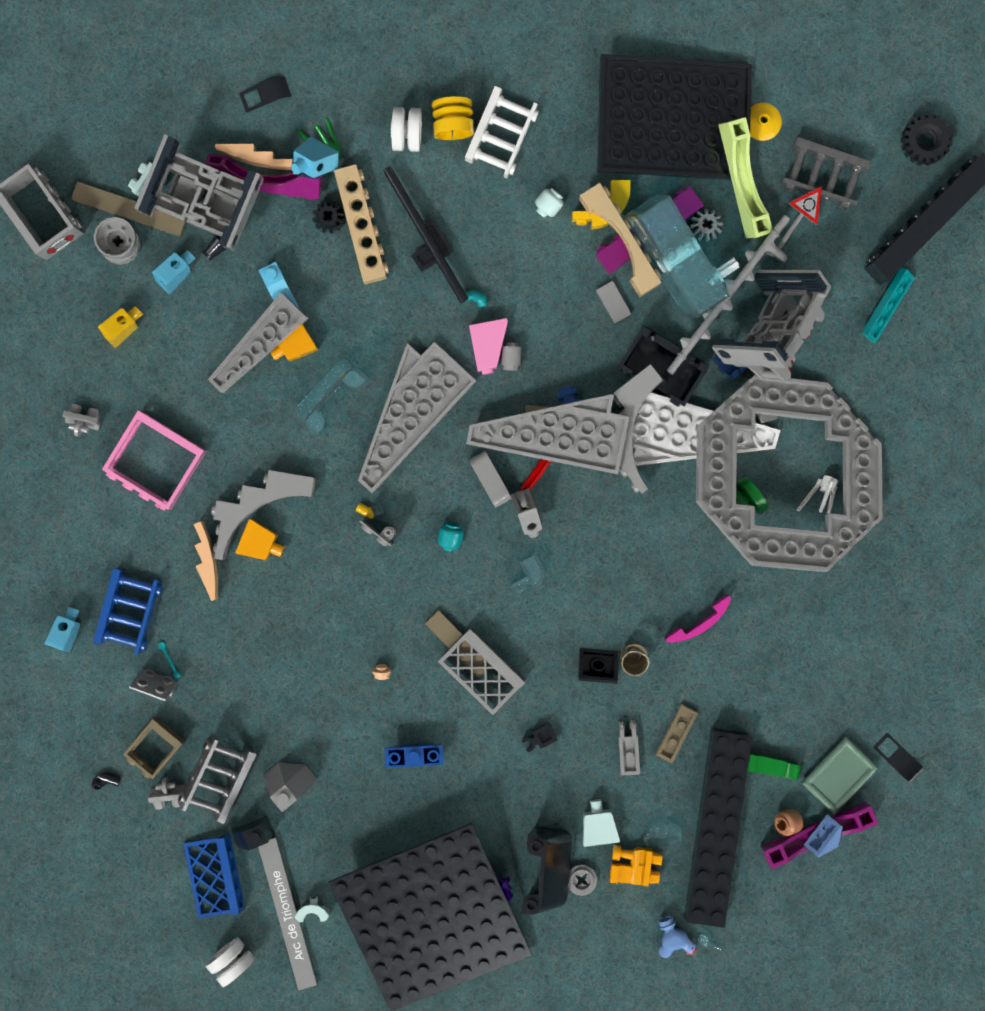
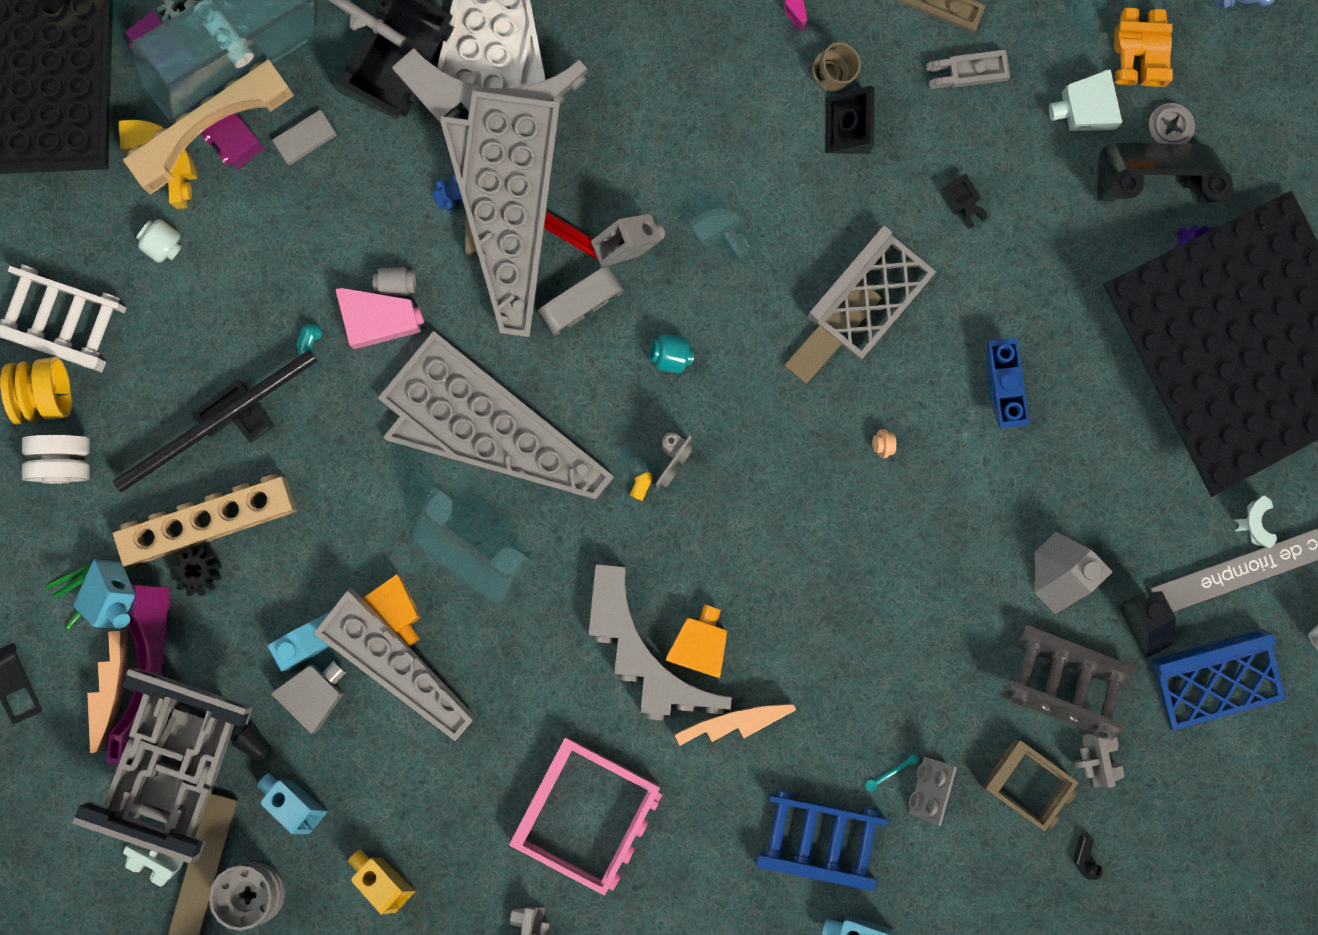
camera: 90 degrees left, 5 degrees down
none -> light grey torso [271,660,346,734]

